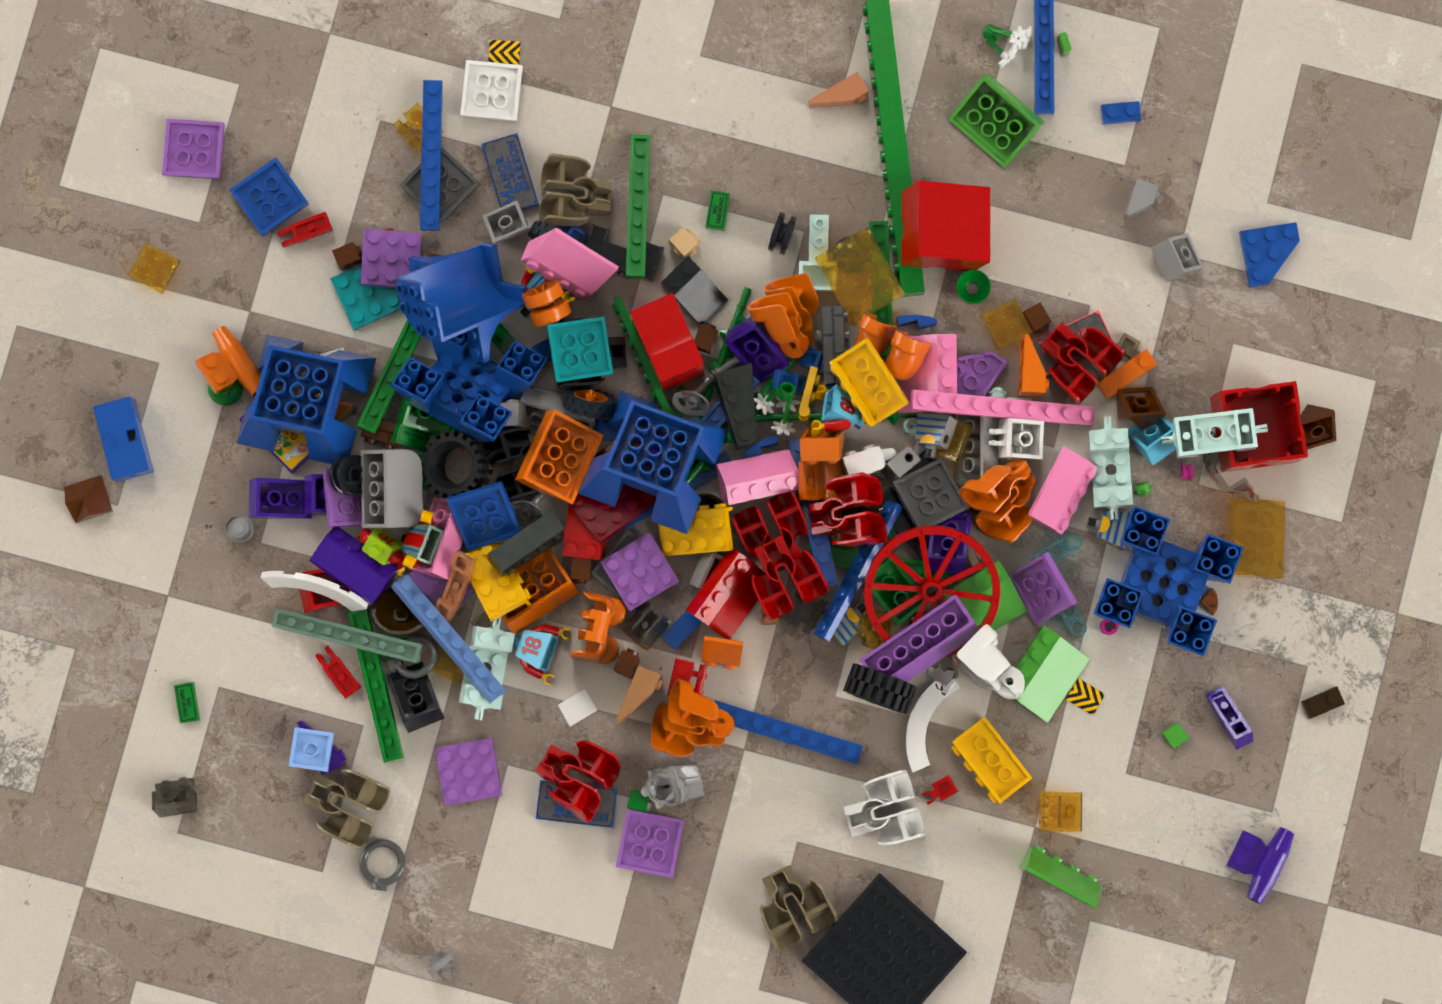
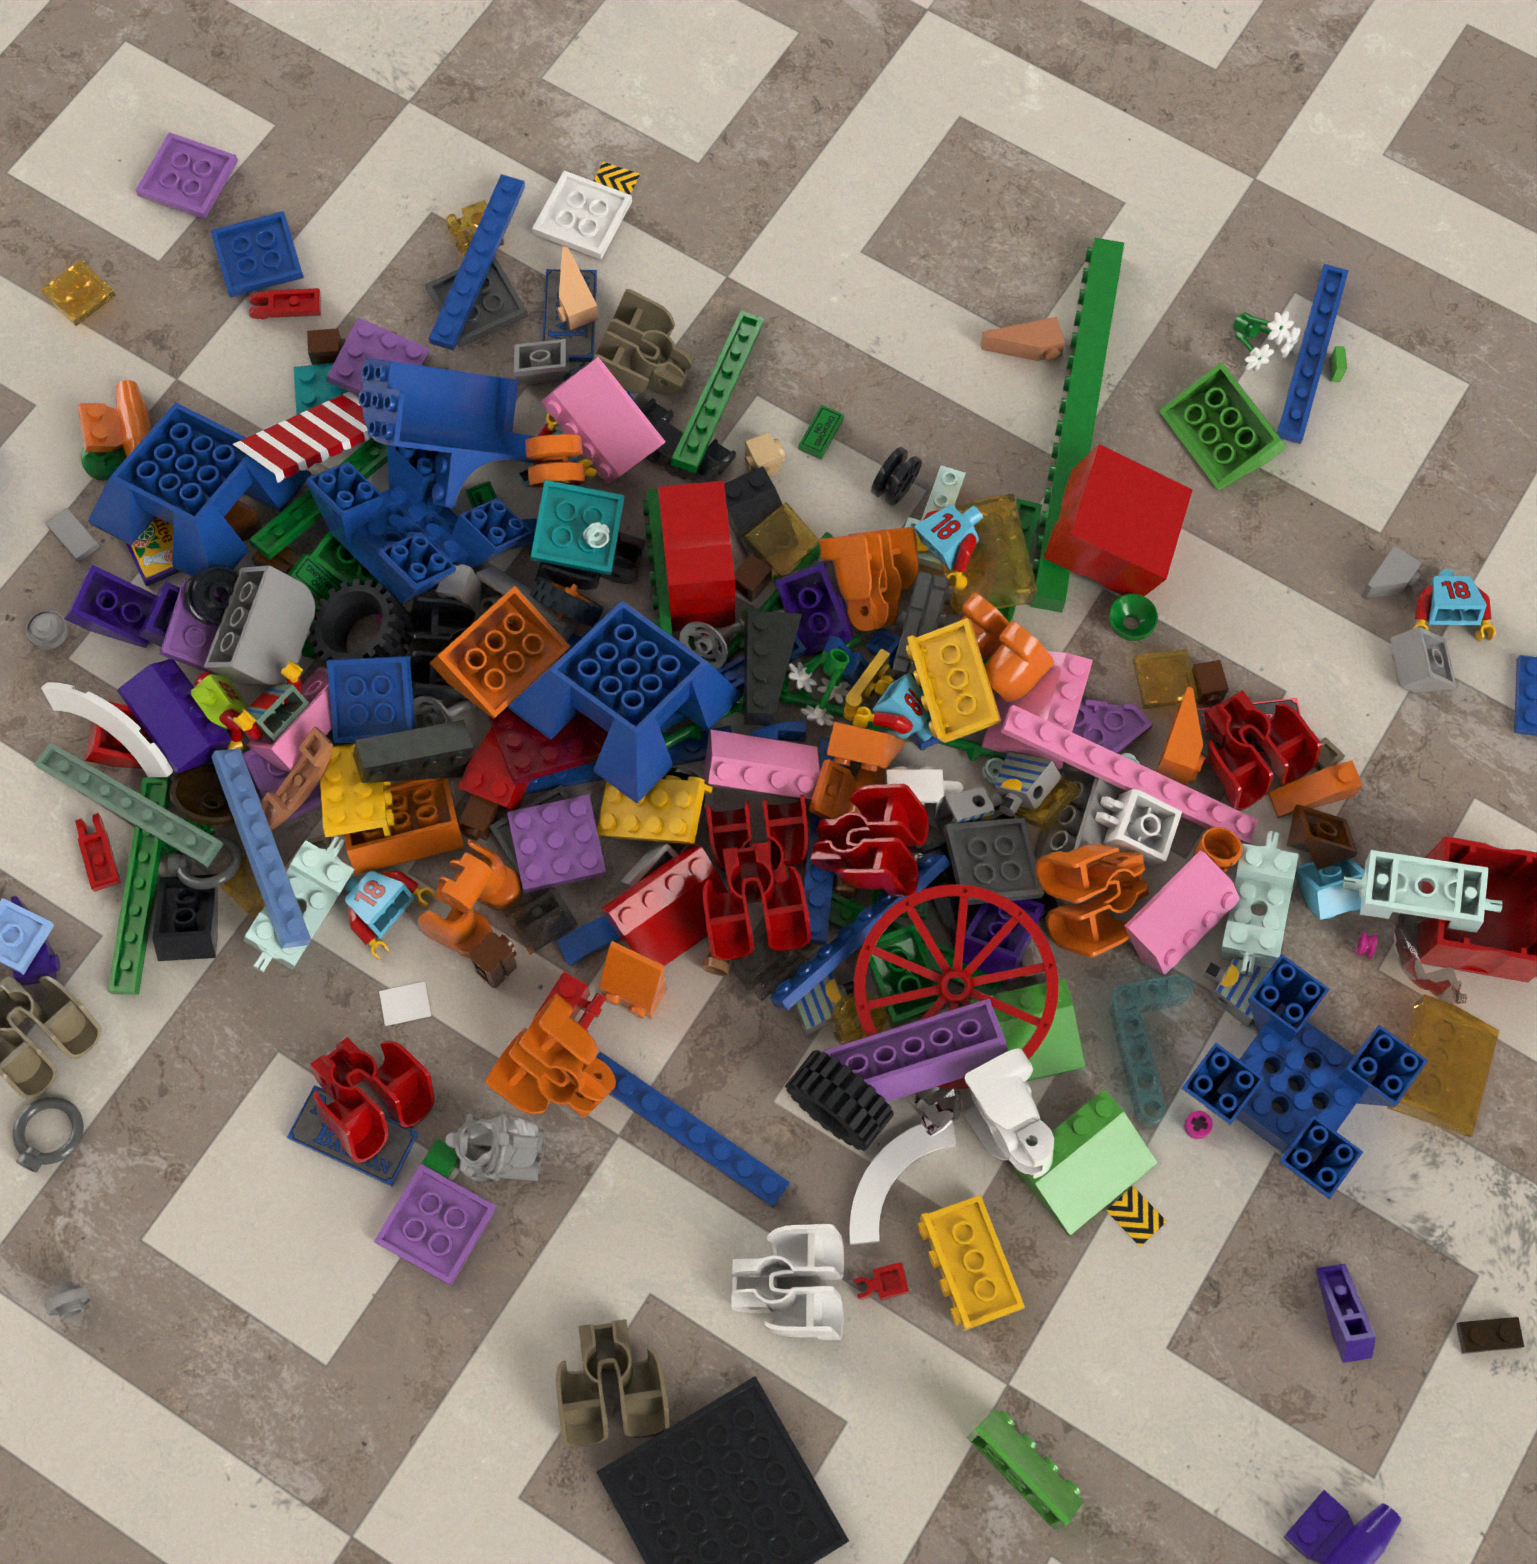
camera: 15 degrees right, 15 degrees down
medium lavender plate [435,738,502,806] -> none
medium nougat slope [616,665,664,723] -> none
blue slope [896,315,938,330] -> none
medium lavender plate [1008,552,1077,625] -> none
clear yellow slope [1039,792,1082,832] -> none
blue plate [1101,101,1141,125] -> none
bright green plate [1134,481,1153,497] -> none
bright green tile [1162,722,1189,749] -> none
dark orange tile [1199,588,1218,615] -> none
none -> light grey tile [45,508,100,563]
none -> red sticker [233,392,371,483]
none -> light nougat slope [557,246,599,330]
none -> light aqua plate [583,522,610,548]
none -> clear yellow plate [746,502,819,577]
none -> torso [914,505,983,590]
none -> orange helmet [1193,827,1243,873]
none -> medium azure torso [1413,569,1496,642]

